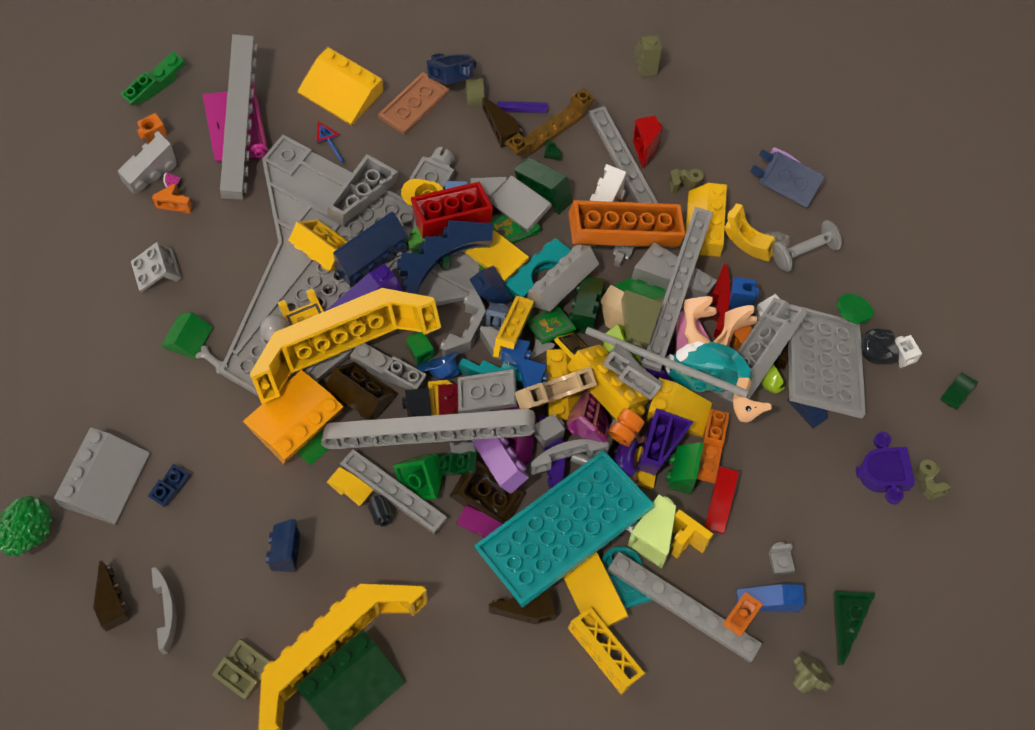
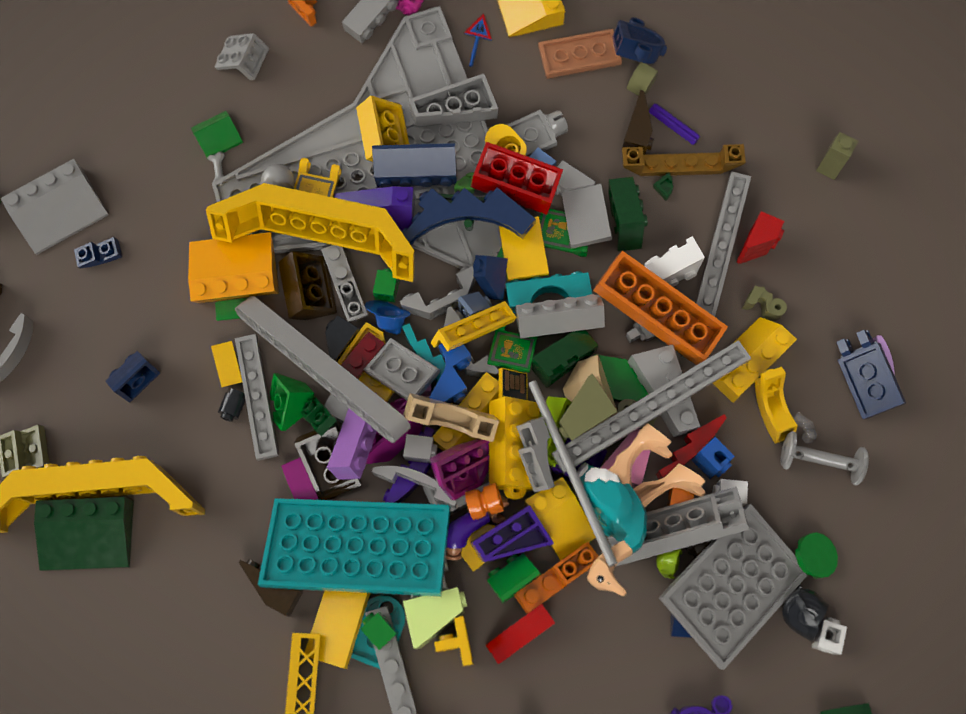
camera: 45 degrees right, 10 degrees up
none -> green brick [361,612,398,650]

